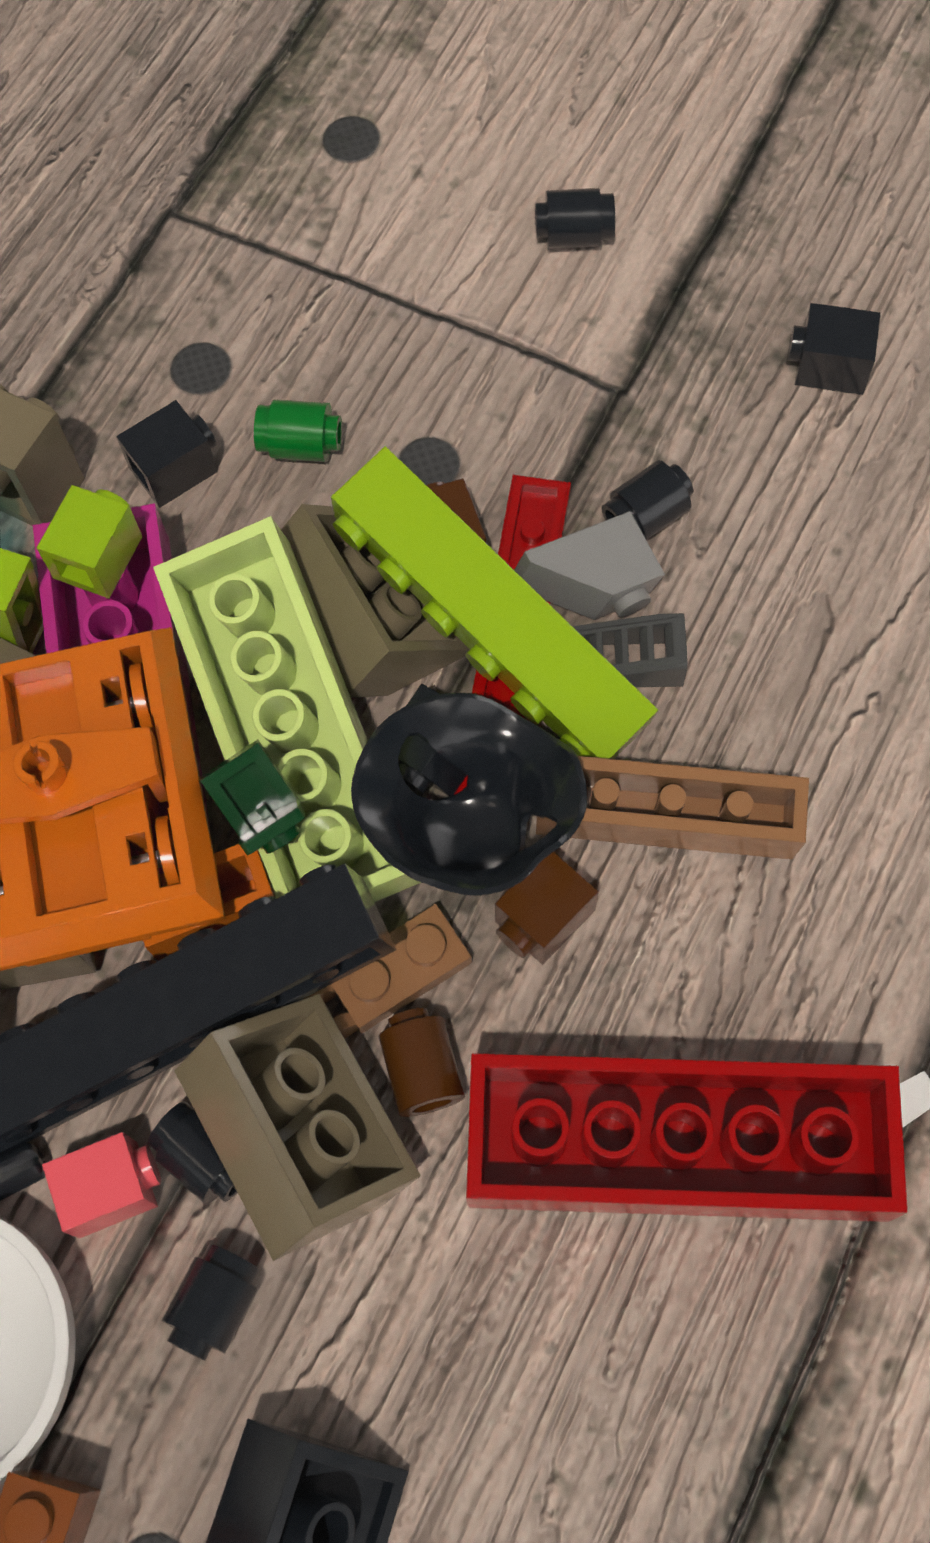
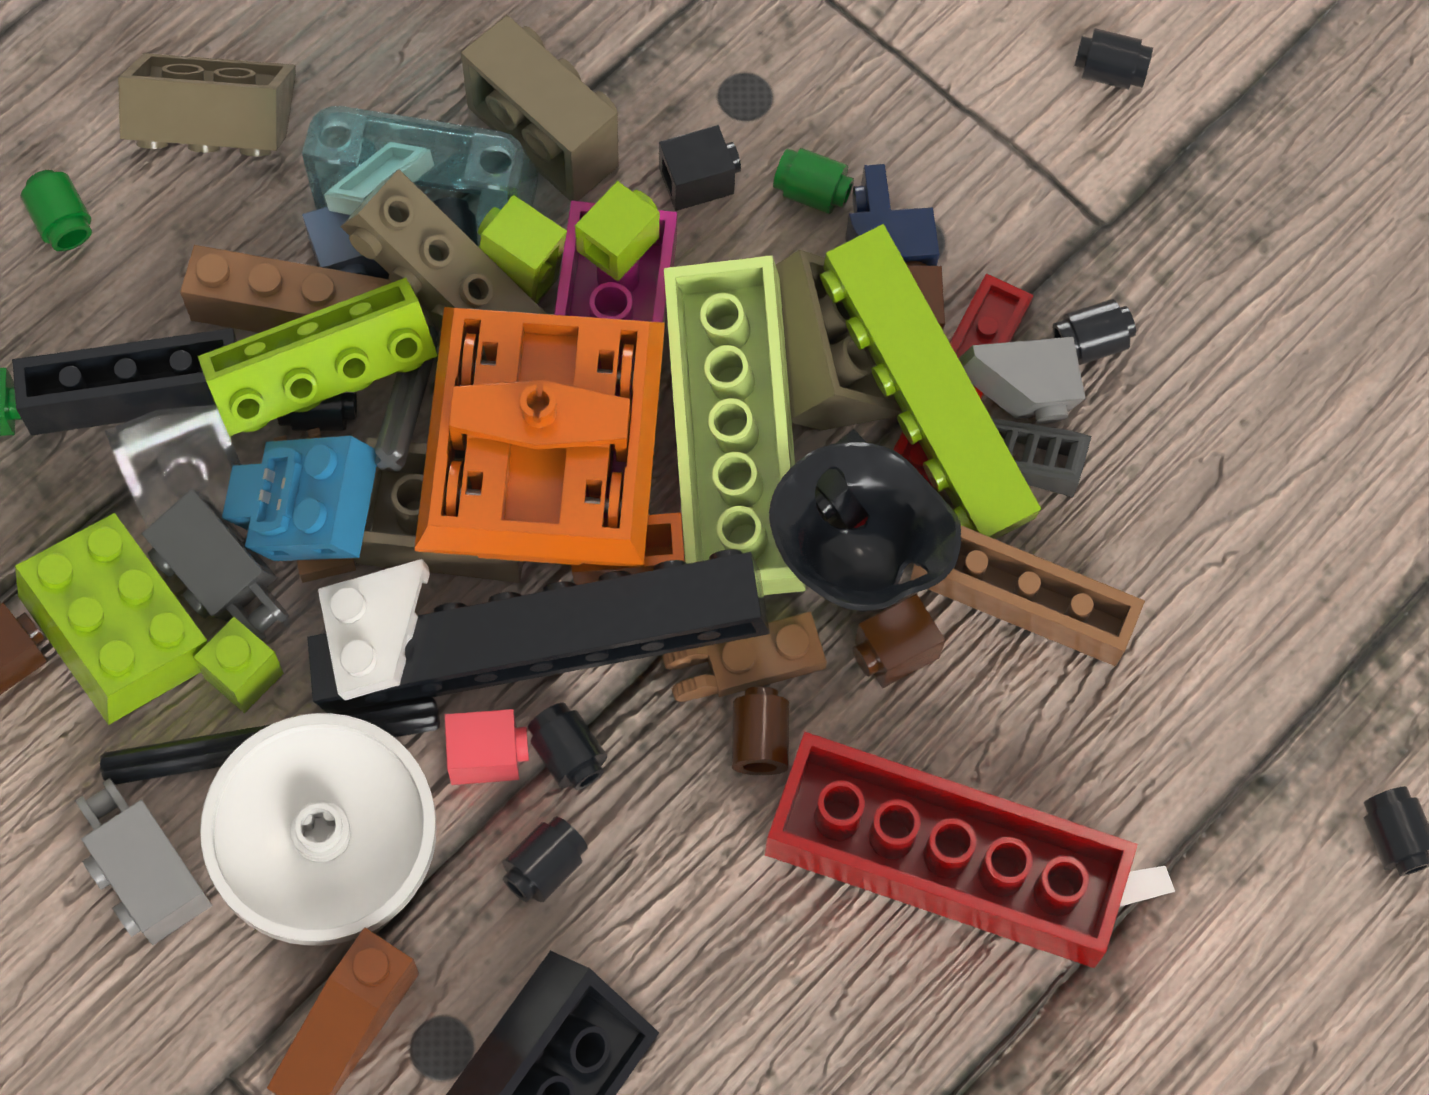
camera: 10 degrees right, 0 degrees up
dark tan brick [174,994,421,1261] -> none
dark green bracket [200,739,305,855] -> none
black brick [788,303,881,395] -> none
none -> dark blue brick [845,164,939,266]

